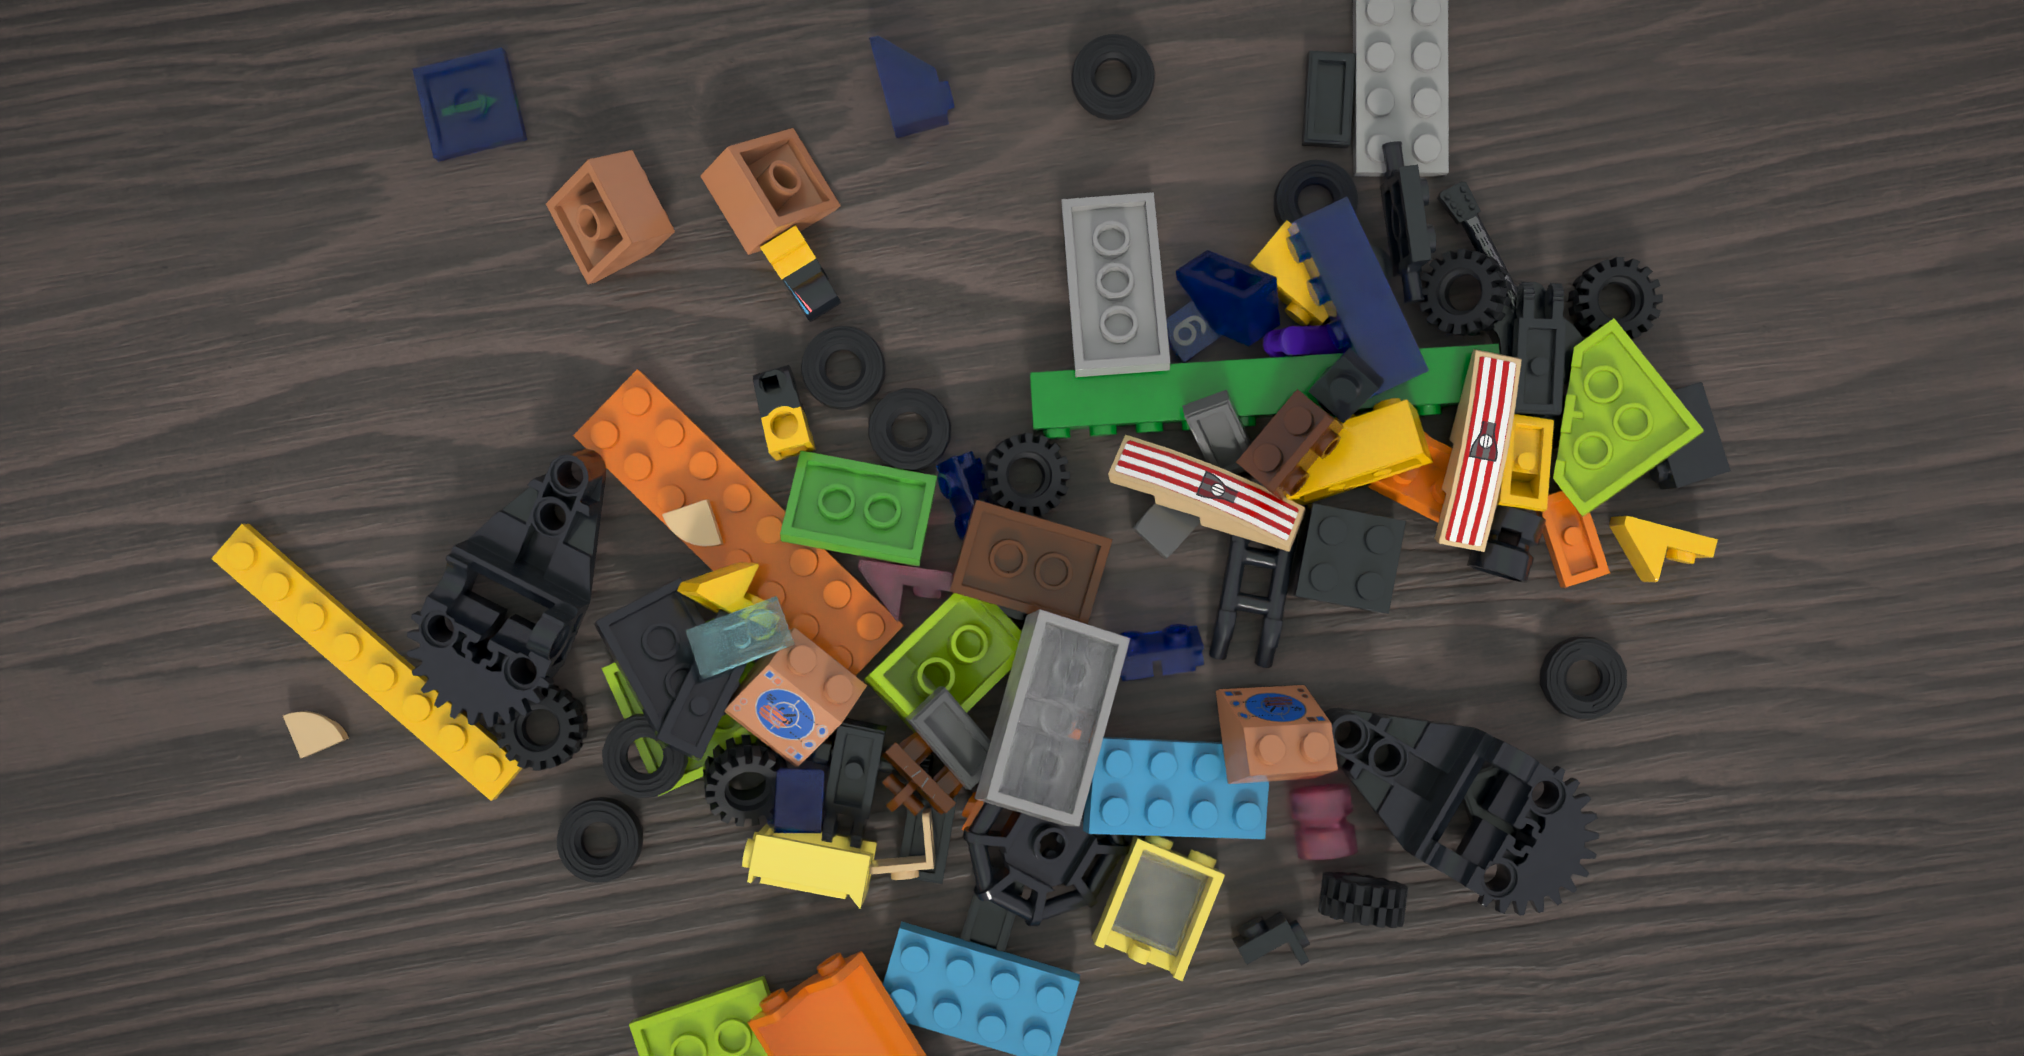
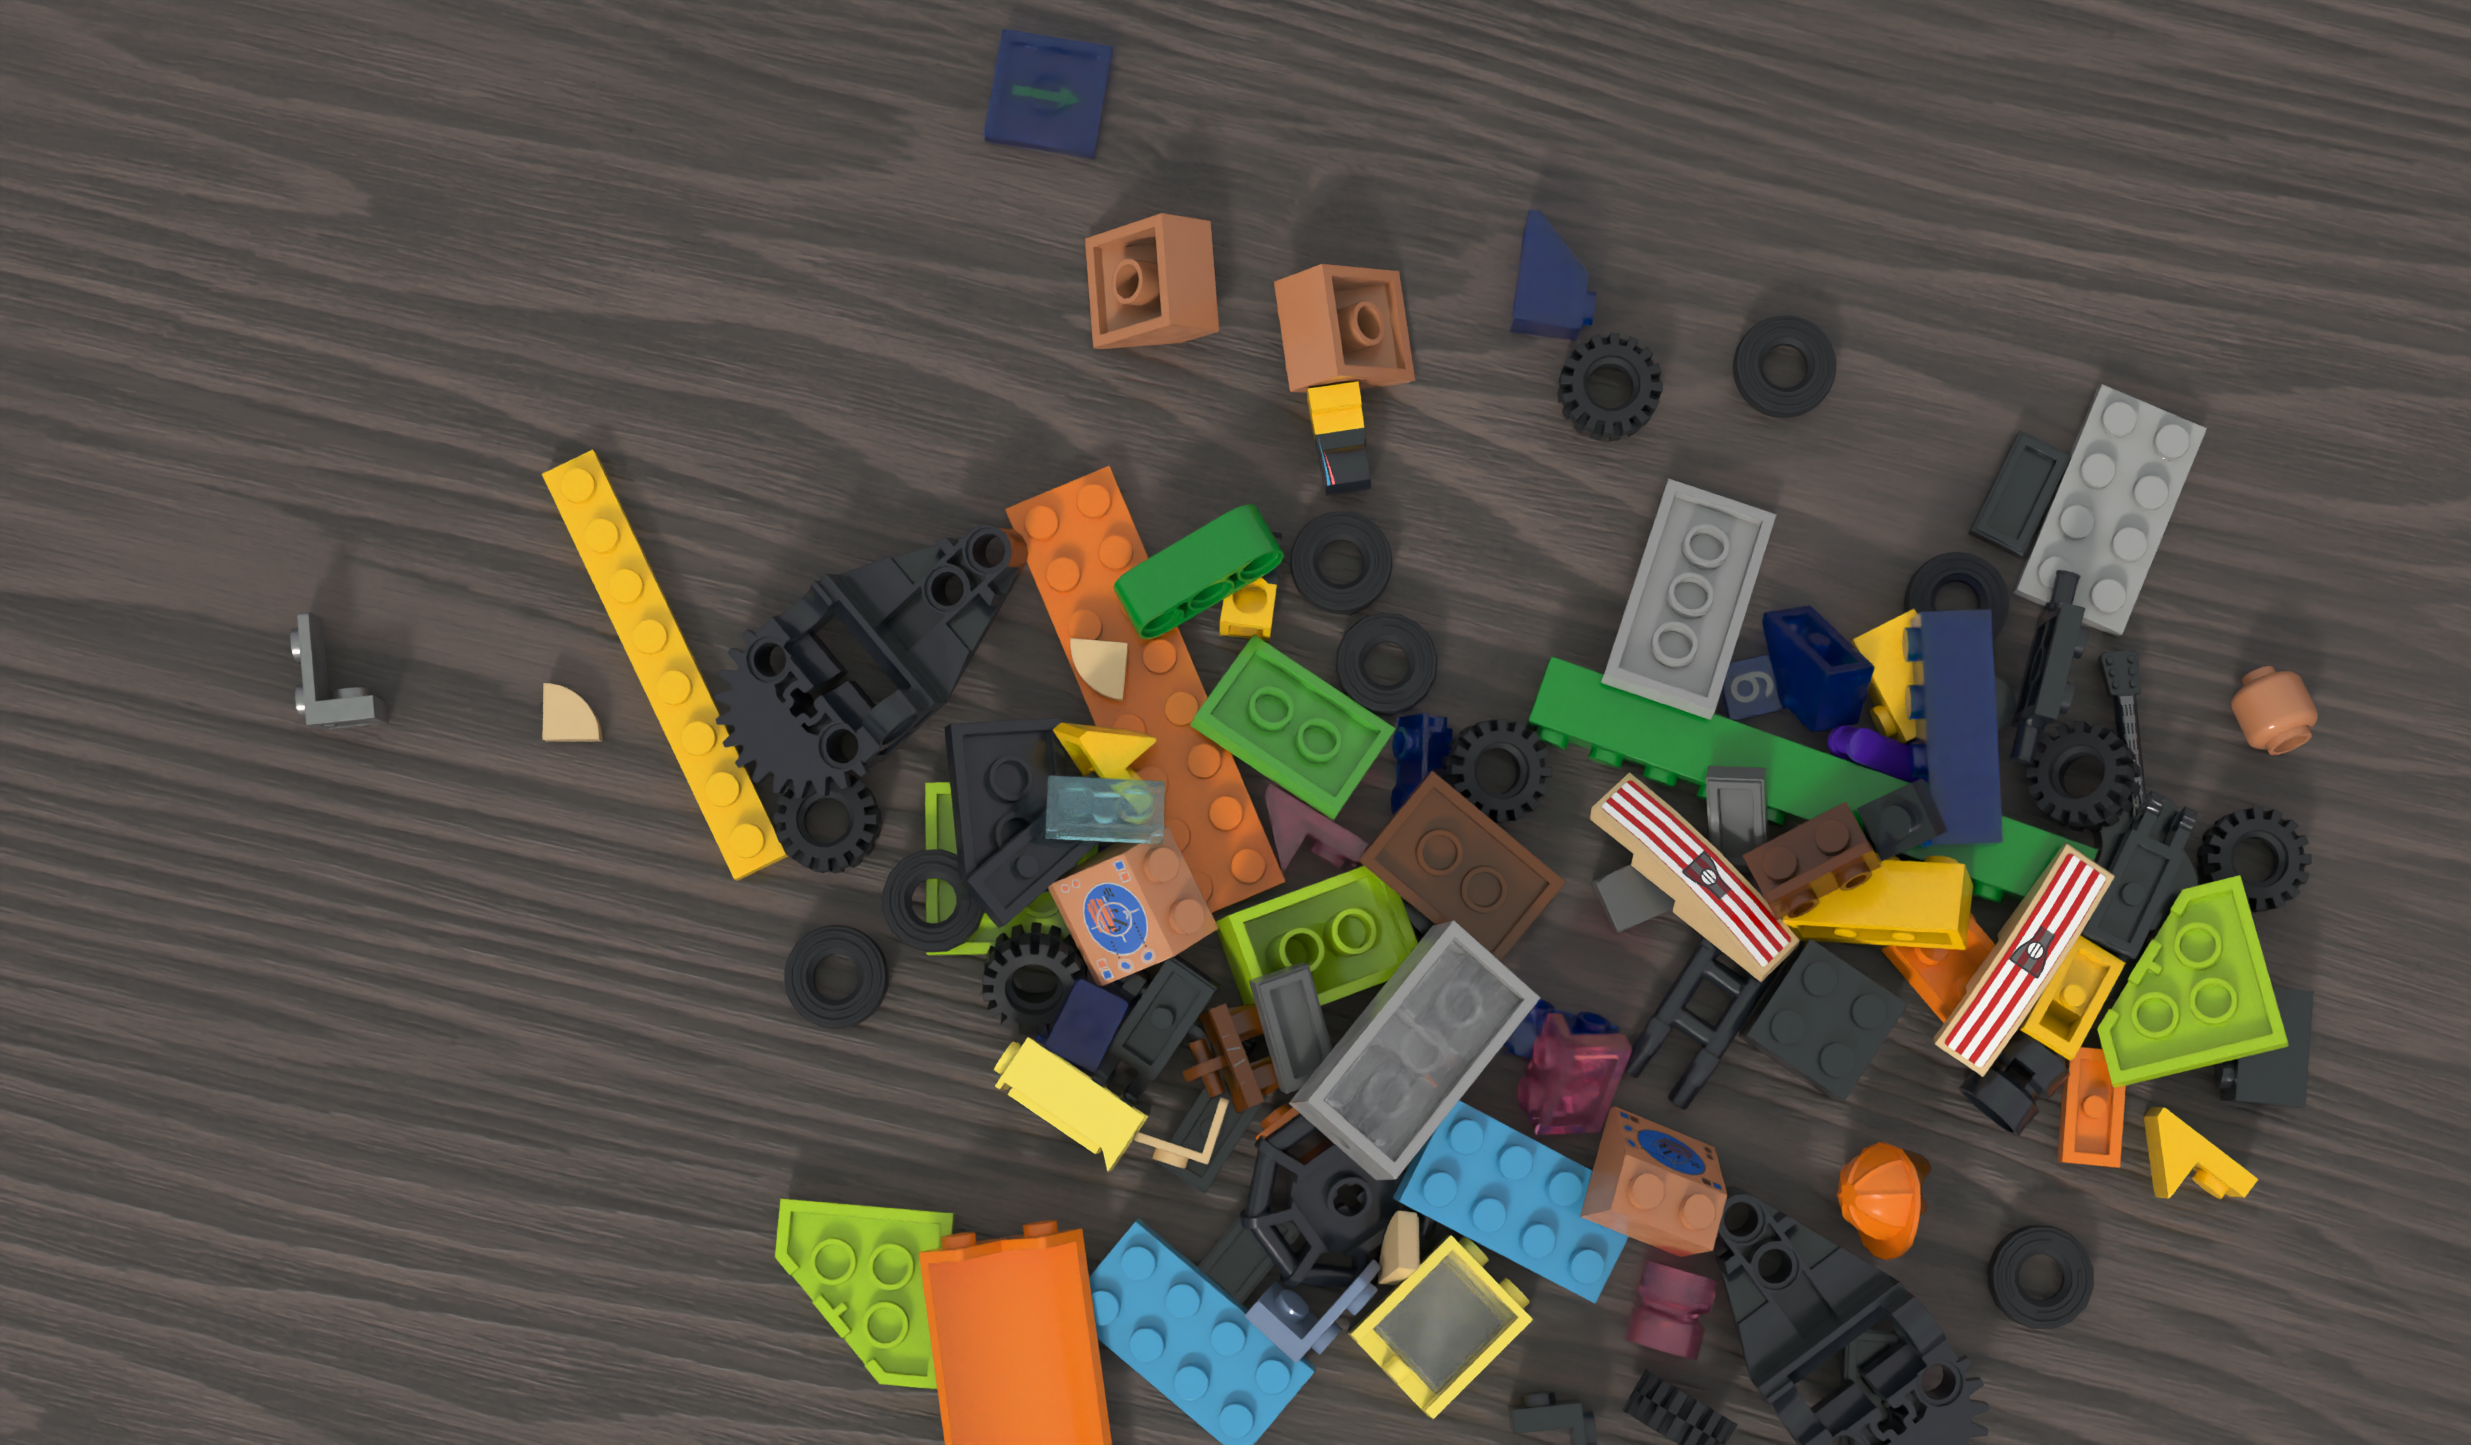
camera: 25 degrees right, 5 degrees down
none -> flat silver bracket [290,612,388,731]
none -> green beam [1113,504,1284,639]
none -> sand blue bracket [1245,1259,1382,1363]
none -> tan tile [1378,1211,1420,1285]
none -> clear pink bracket [1517,1013,1632,1135]
none -> black tyre [1557,333,1663,442]
none -> orange piece [1836,1142,1931,1260]
none -> nougat head [2231,666,2318,755]

